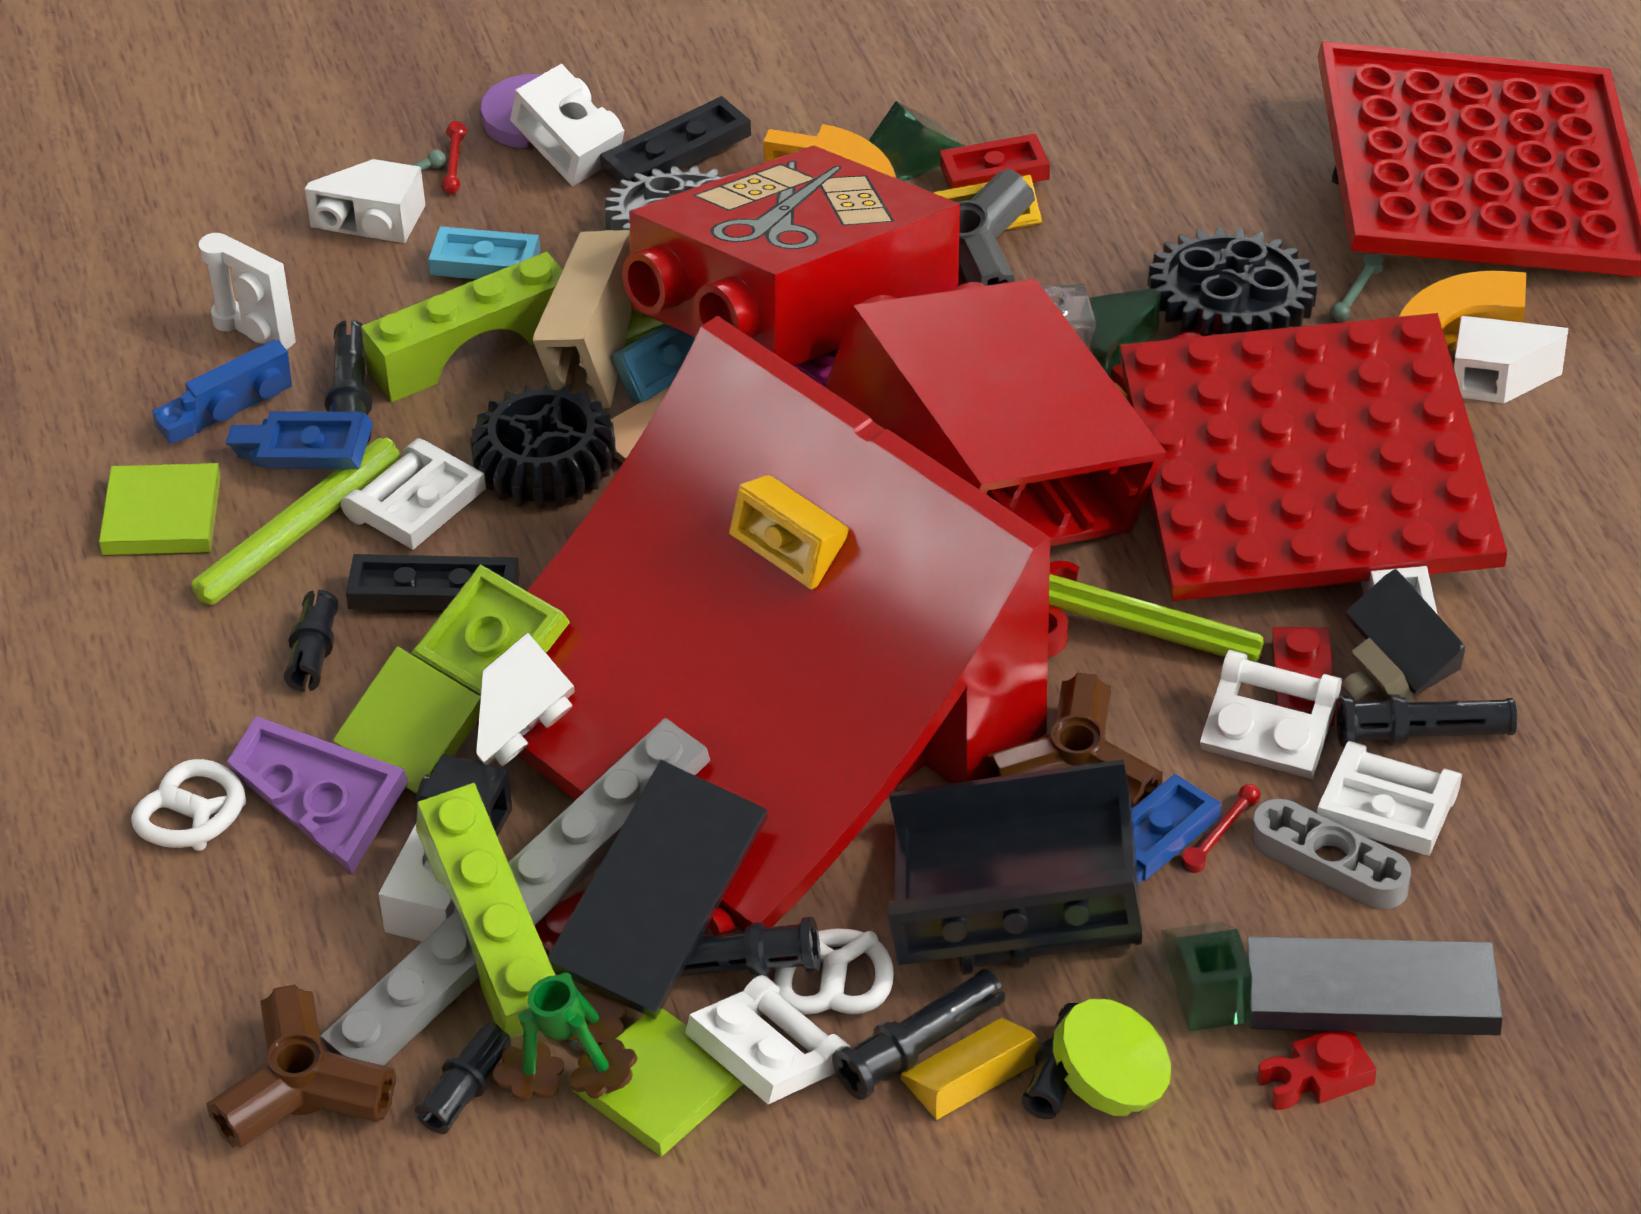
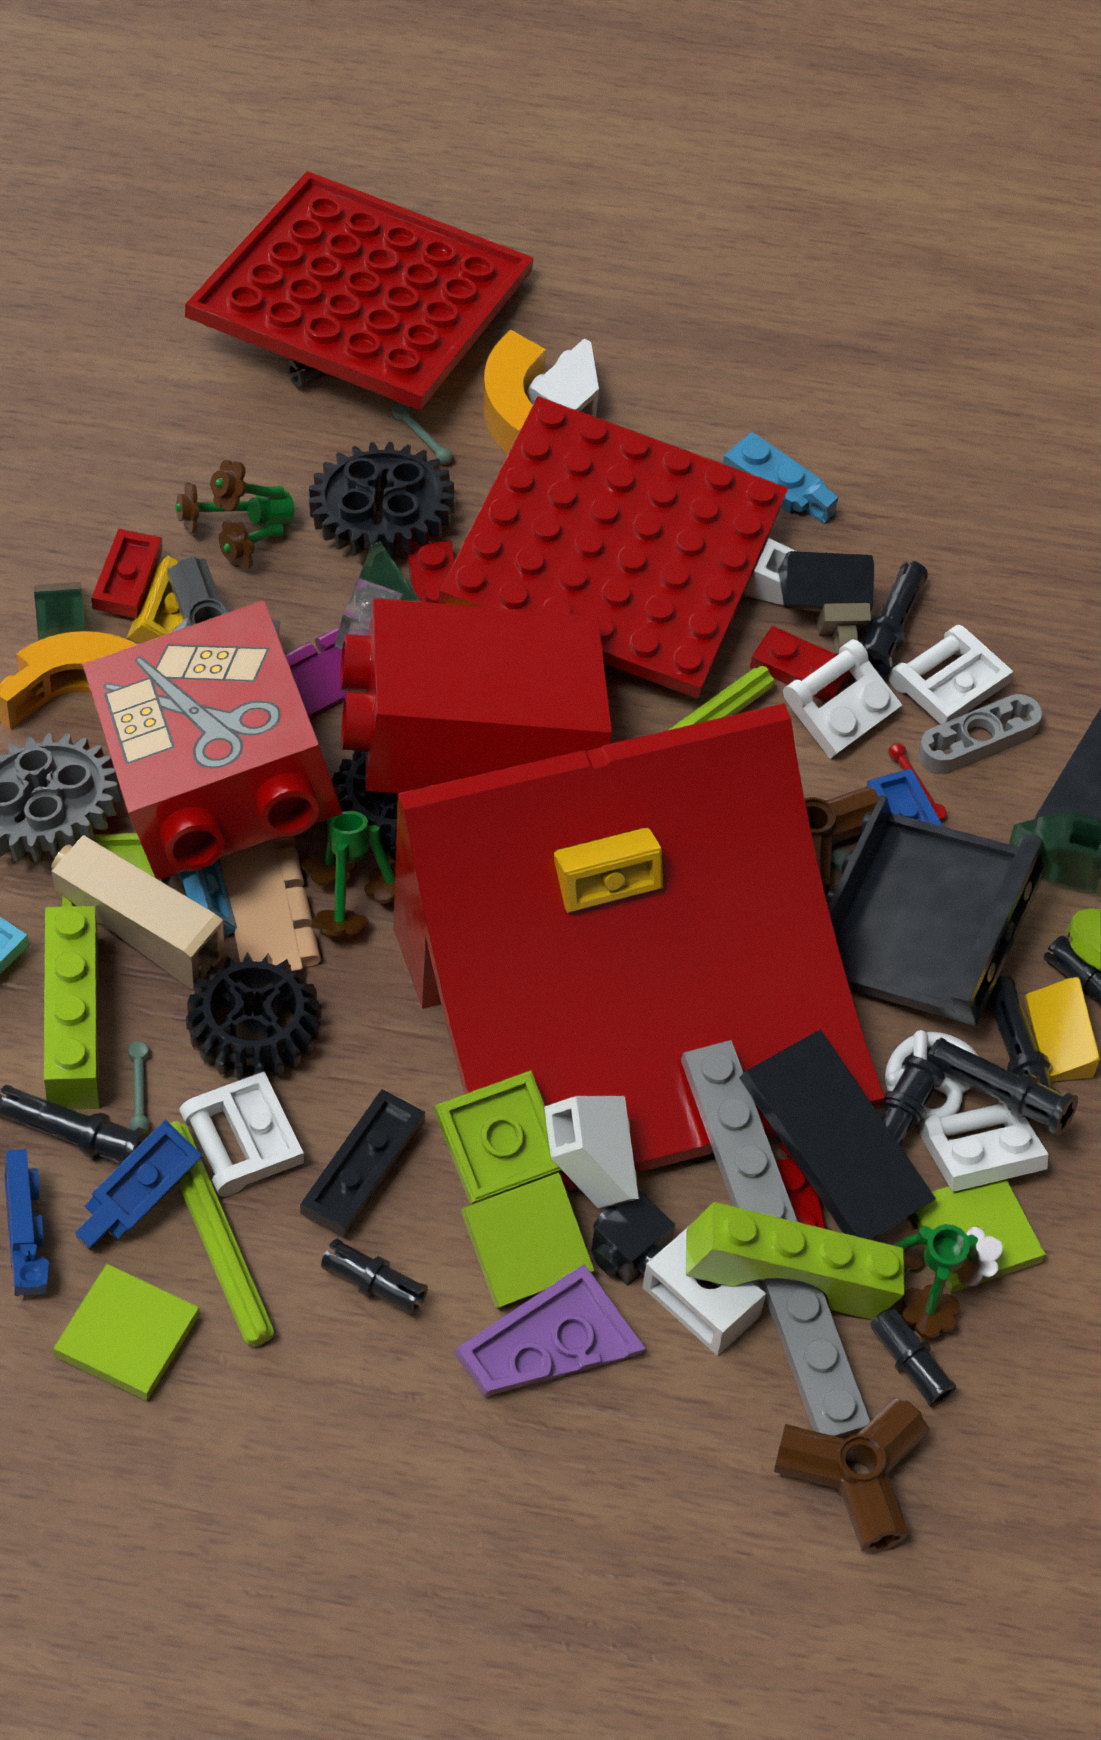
camera: 70 degrees left, 10 degrees up
white piece [131,759,246,851] -> none
none -> sand green hinge [128,1041,149,1130]
none -> plant [175,460,295,570]
none -> dark azure hinge [723,432,839,524]
none -> black pin [927,1037,1078,1137]

